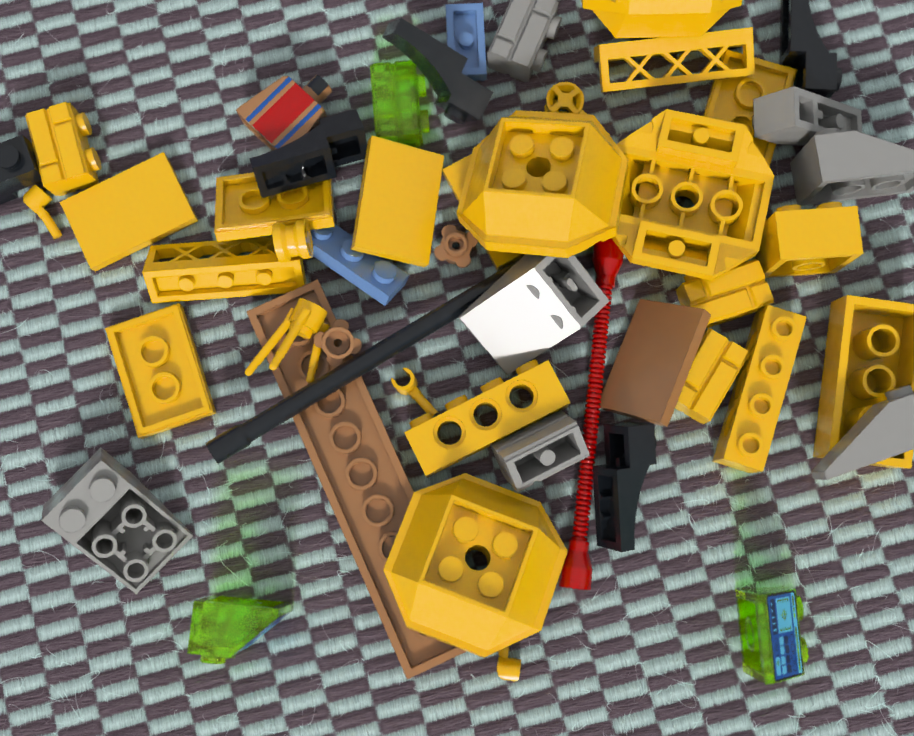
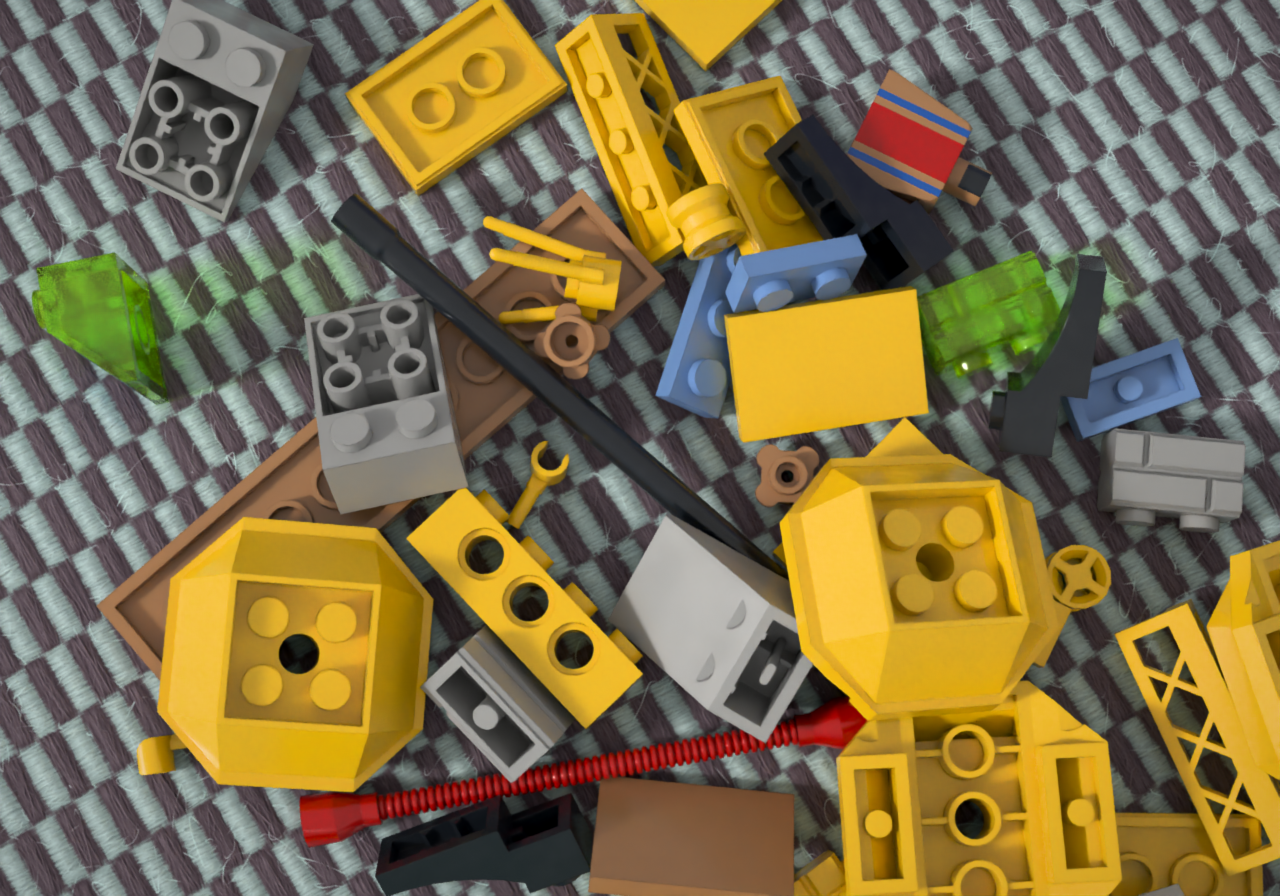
camera: 65 degrees right, 0 degrees up
none -> light grey slope [304,294,469,515]
none -> medium blue plate [725,234,867,313]

